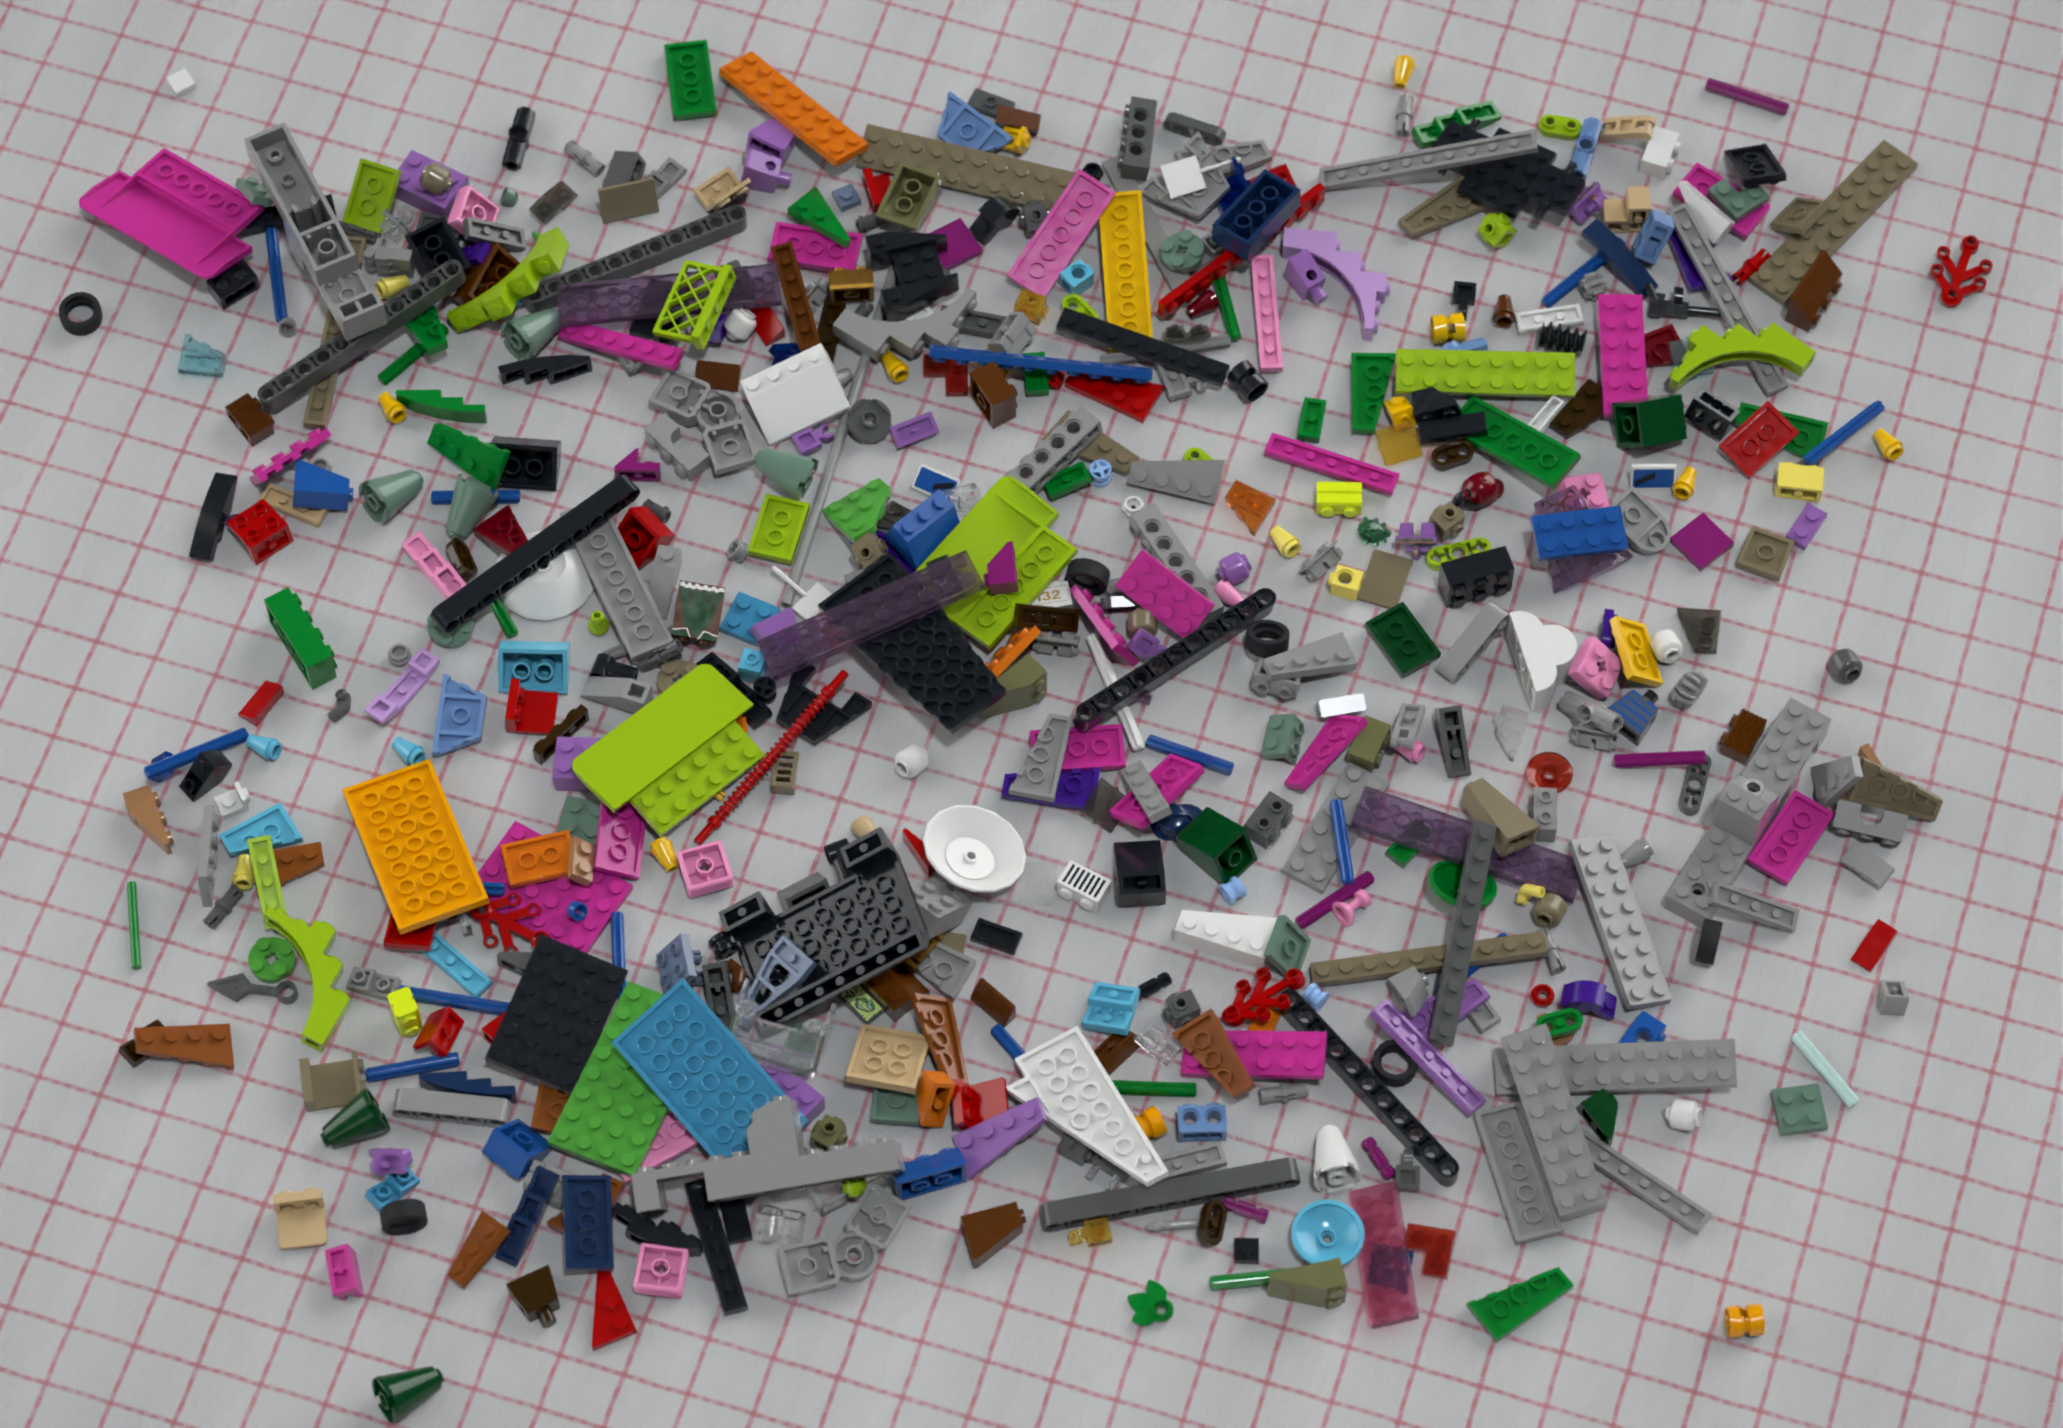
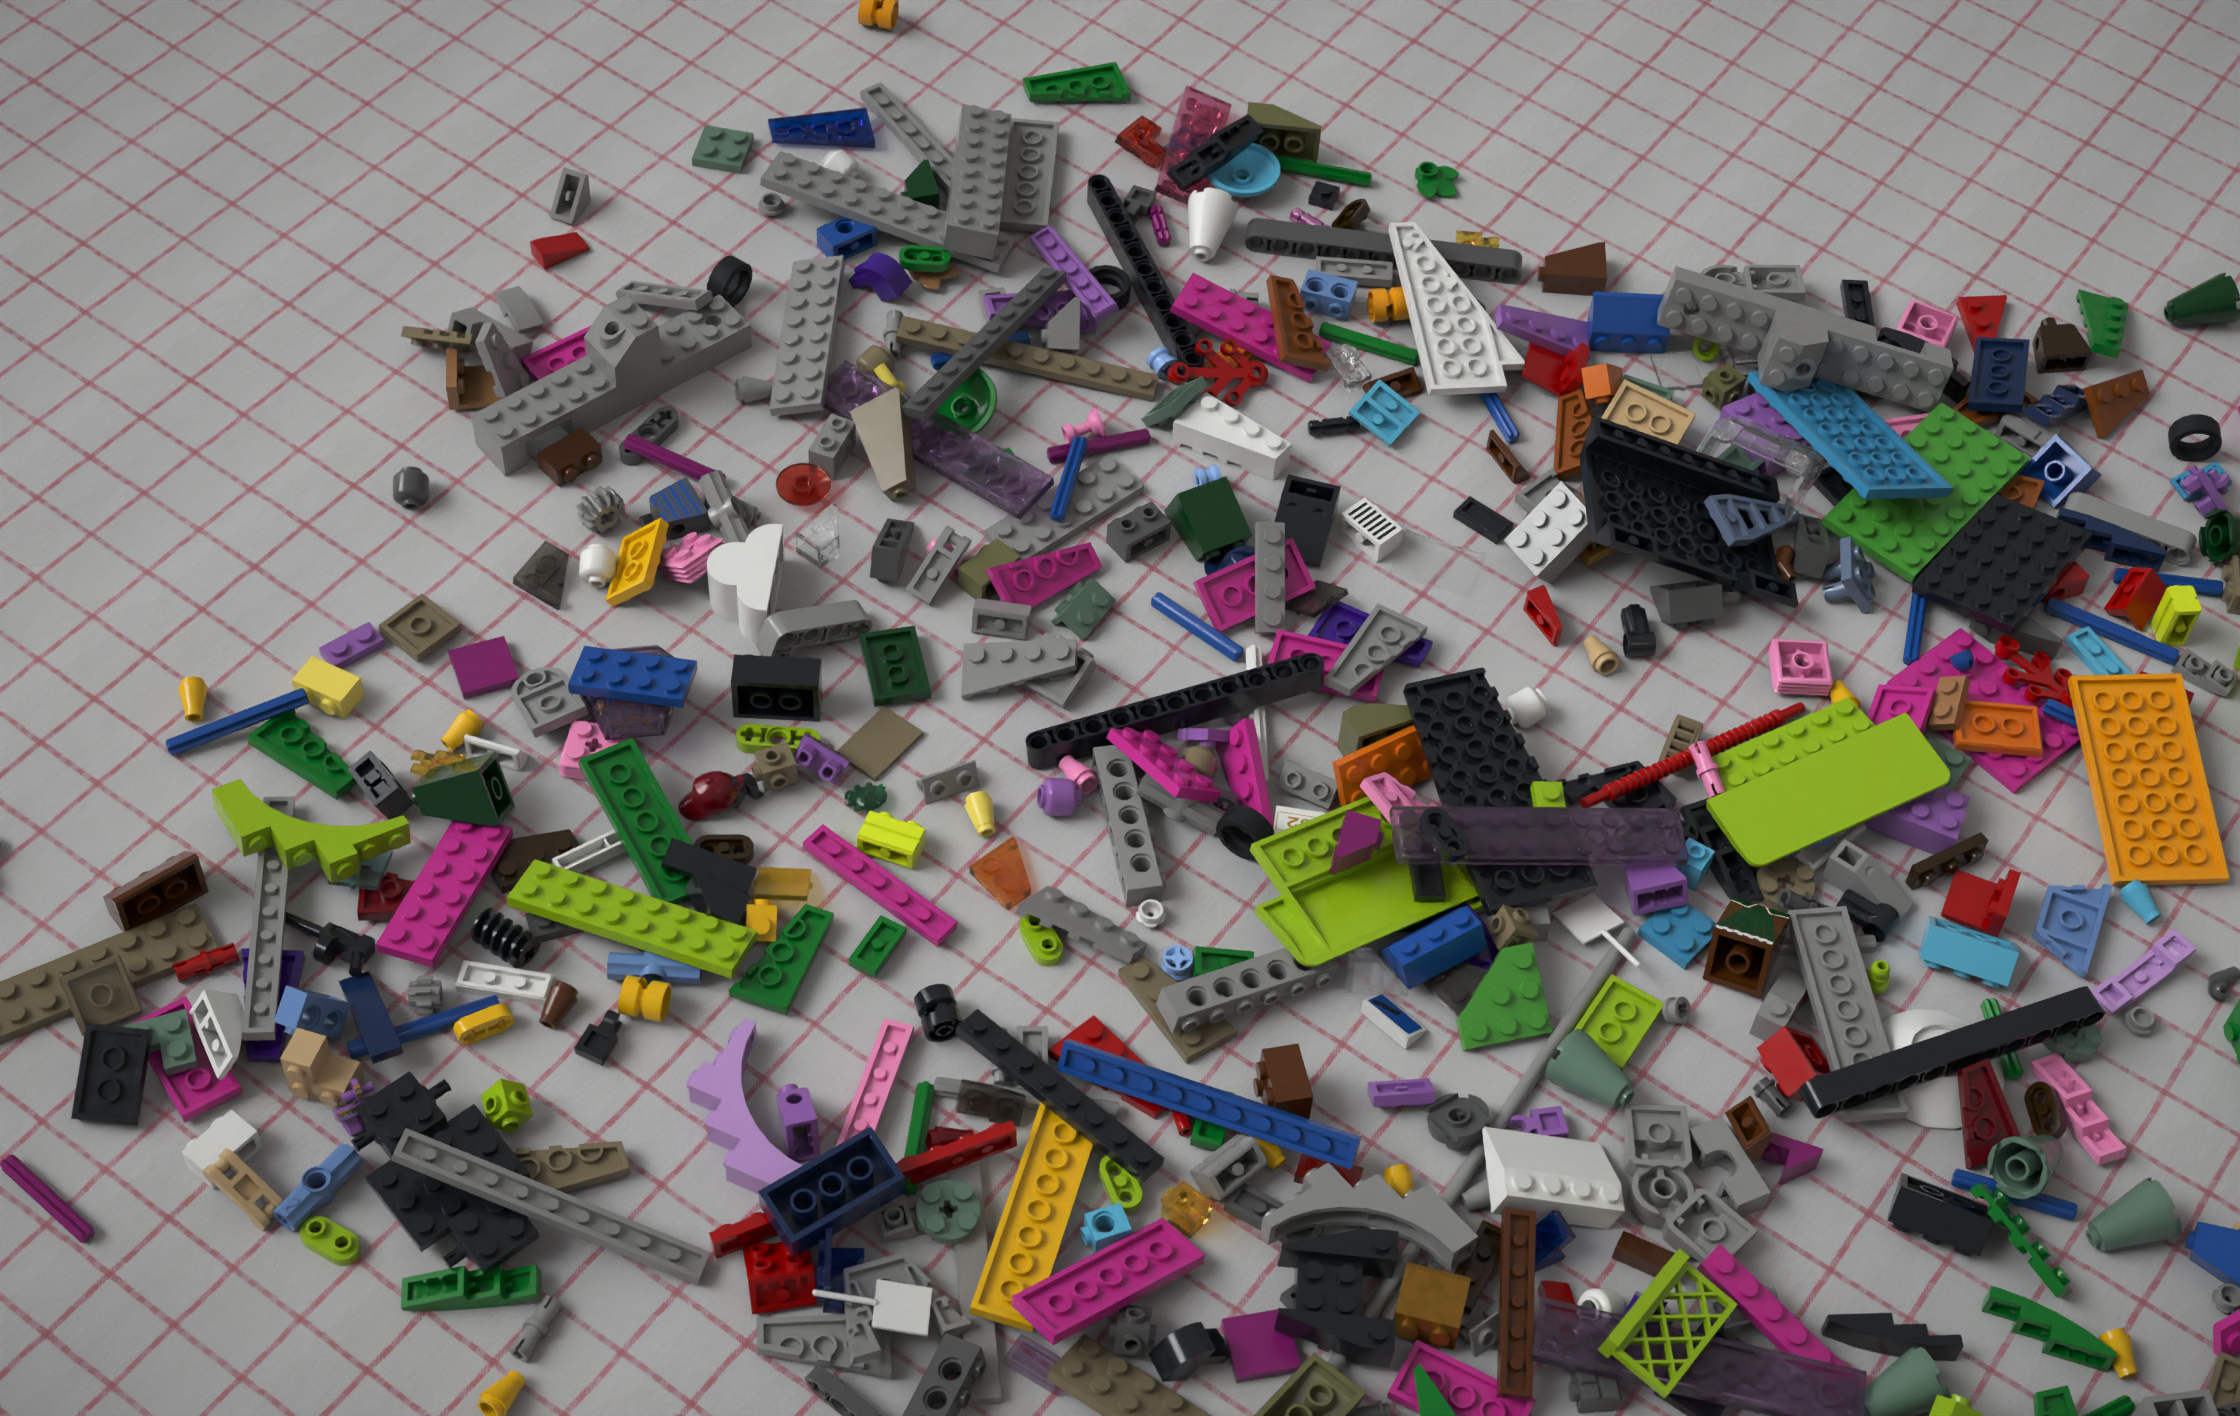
camera: 165 degrees left, 10 degrees down
black wheel [708,931,738,960] -> none
white dish [923,805,1027,893] -> none
dark brown plate [1013,603,1080,632] -> none
black plate [1082,162,1103,181] -> none
dark grey brick [1162,989,1201,1029] -> none
black tyre [1245,620,1290,658] -> none
light yellow brick [1327,565,1364,602] -> none
red plate [1531,984,1555,1007] -> none
dark purple plate [1601,609,1618,649] -> none
red plate [1718,401,1799,479] -> none
light aqua axle [1791,1031,1859,1108] -> none
none -> clear yellow plate [411,750,466,775]
none -> yellow beam [453,1003,515,1045]
none -> clear blue wing [768,107,875,148]
none -> black slope [1167,114,1264,192]
none -> bright pink wing [1360,772,1439,829]
none -> black plate [1419,807,1470,862]
none -> lime plate [1530,781,1566,813]
none -> bright pink pin [1688,740,1726,799]
none -> reddish brown slope [1725,1095,1774,1162]
none -> green wing [2076,289,2129,359]

